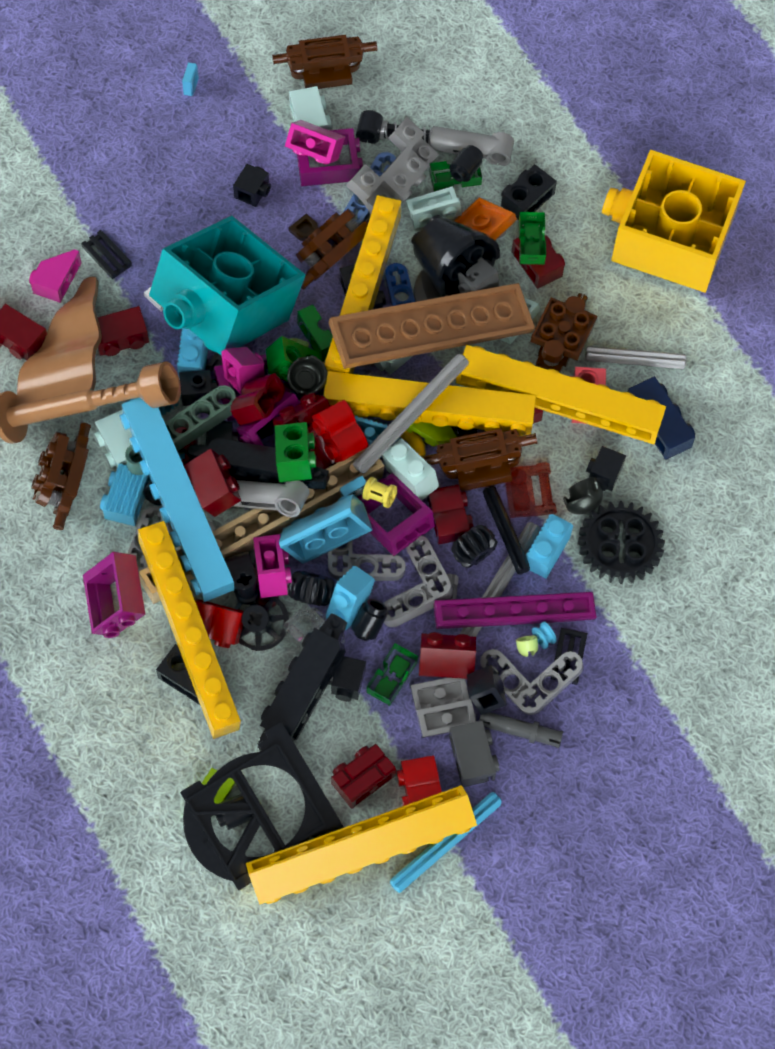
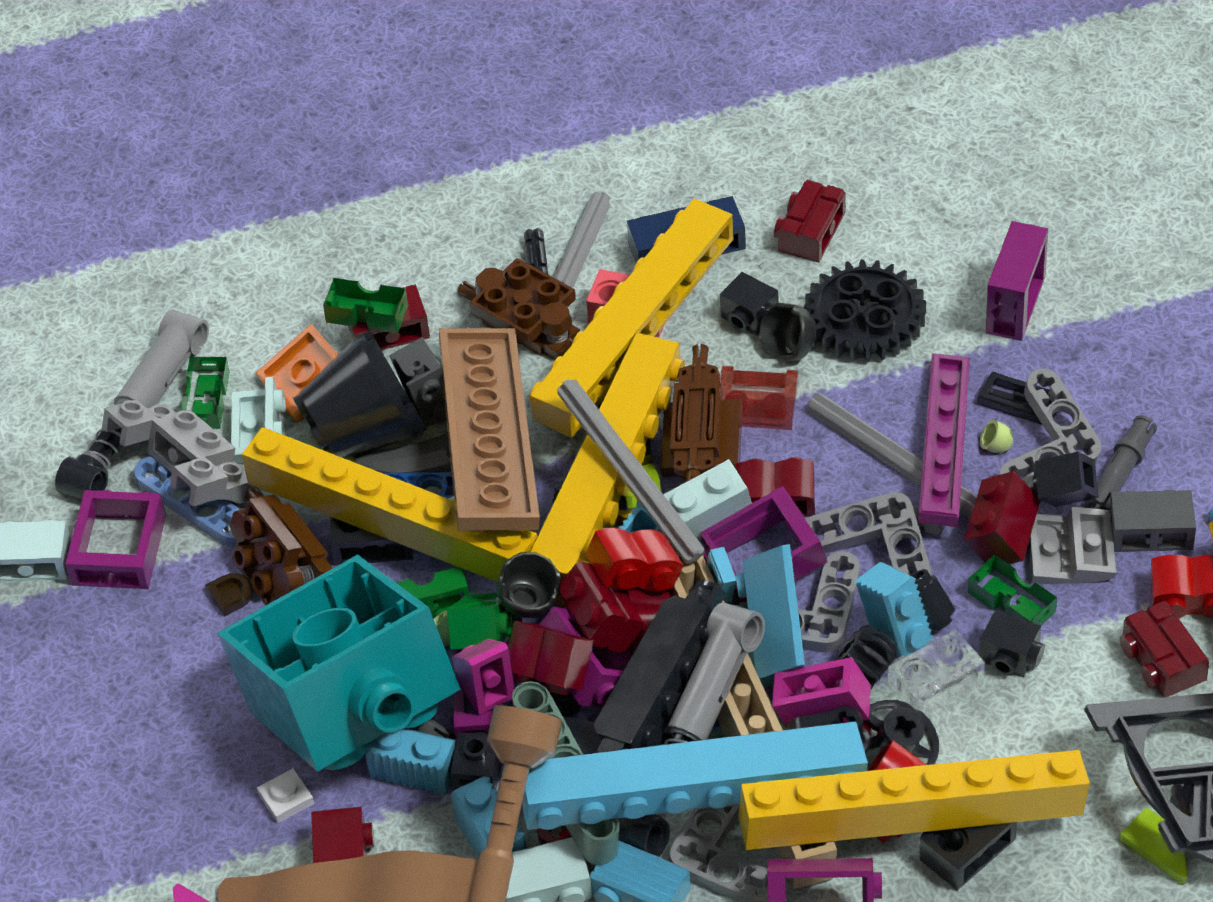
camera: 70 degrees left, 15 degrees down
black tile [81,230,132,279] -> none
dark red brick [184,449,242,517] -> none
black brick [233,164,271,207] -> none
black hinge [257,613,347,751] -> none
green brick [275,422,316,482] -> none
dark pink brick [285,120,345,165] -> none
light yellow bush [362,477,397,508] -> none
black brick [449,145,483,182] -> none
black gear [451,525,498,568] -> none
black axle [483,486,530,575] -> none
black brick [501,164,557,220] -> none
medium azure brick [526,514,573,579] -> none
medium azure bush [532,622,557,649] -> none
yellow brick [602,149,746,293] -> none
none -> black axle [524,228,548,274]
none -> dark red brick [774,179,846,262]
none -> magenta window [986,221,1048,341]

